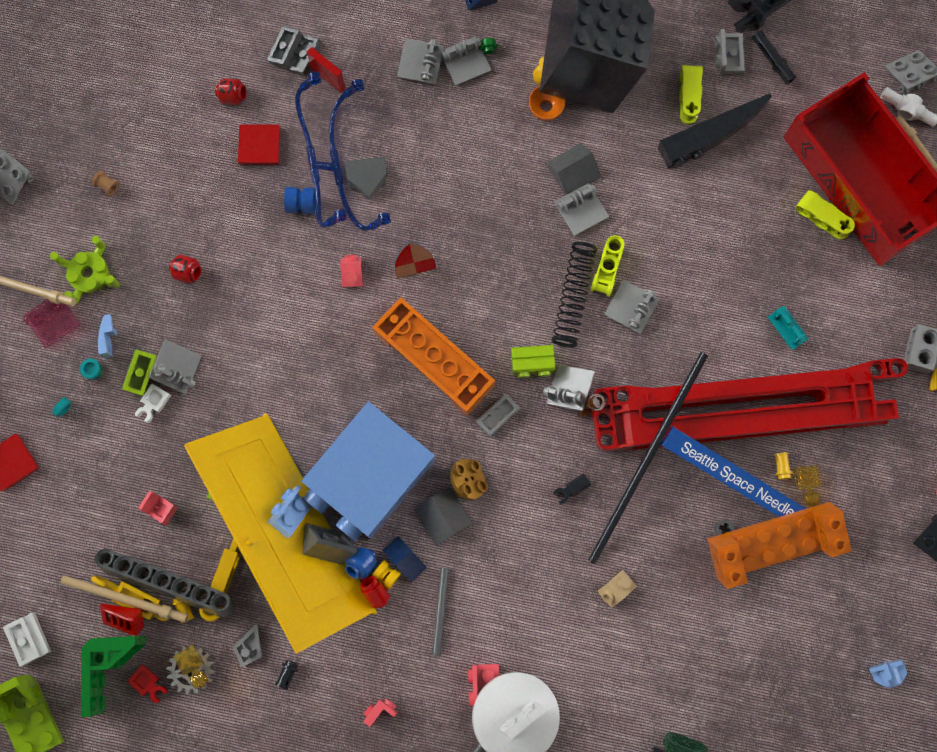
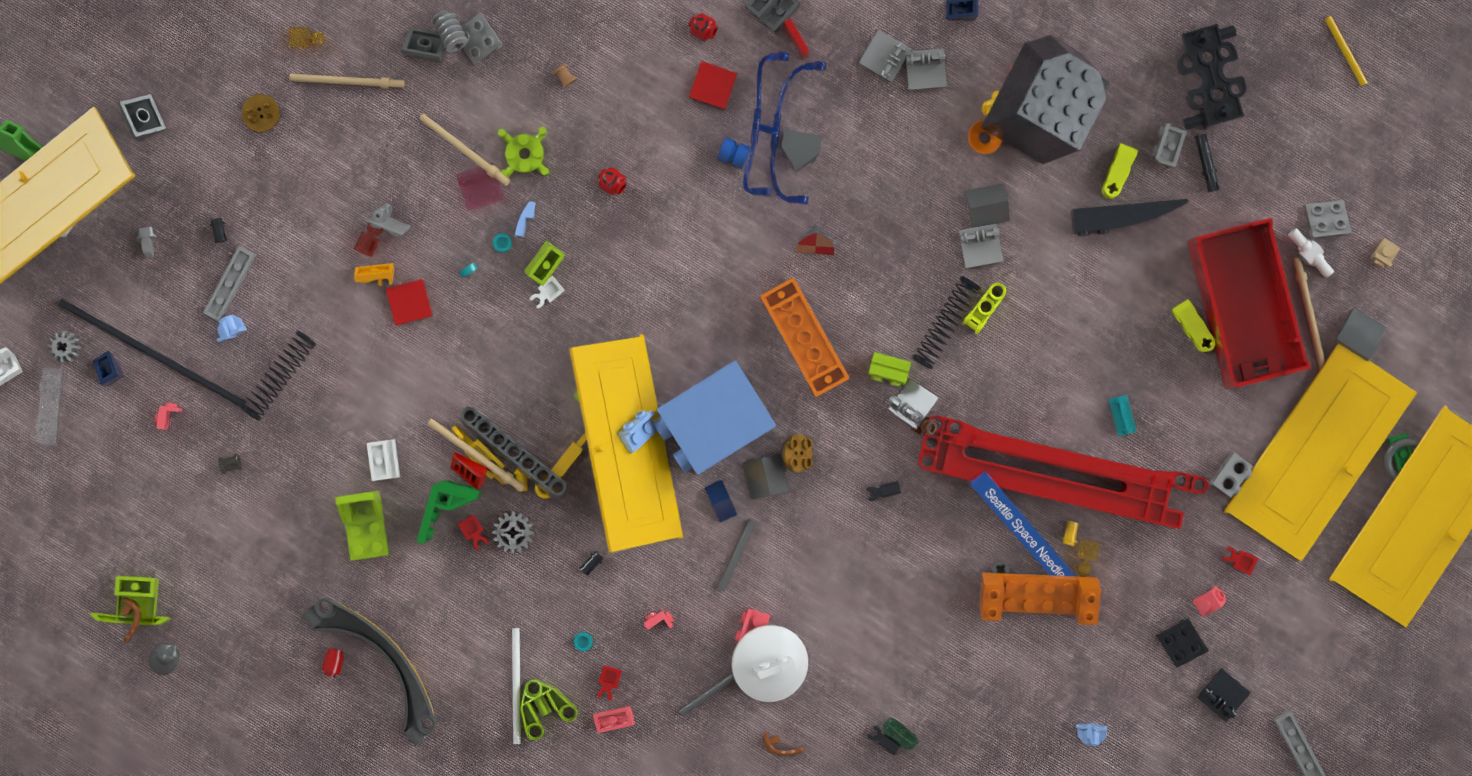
camera: 15 degrees right, 10 degrees up
coral bracket [138,491,178,526] -> none
light grey hinge [148,339,202,394] -> none
clear yellow plate [173,645,208,689] -> none
light grey piece [232,625,262,667] -> none
dark grey slope [302,523,357,564] -> none
coral bracket [340,254,363,287] -> none
blue head [345,547,377,580] -> none
red brick [360,576,390,608] -> none
yellow wheel [372,560,402,590] -> none
light grey plate [475,393,521,437] -> none
green plate [479,38,498,54] -> none
black piece [588,352,709,564] -> none
tan bracket [598,570,637,607] -> none
light grey hinge [604,280,660,334] -> none

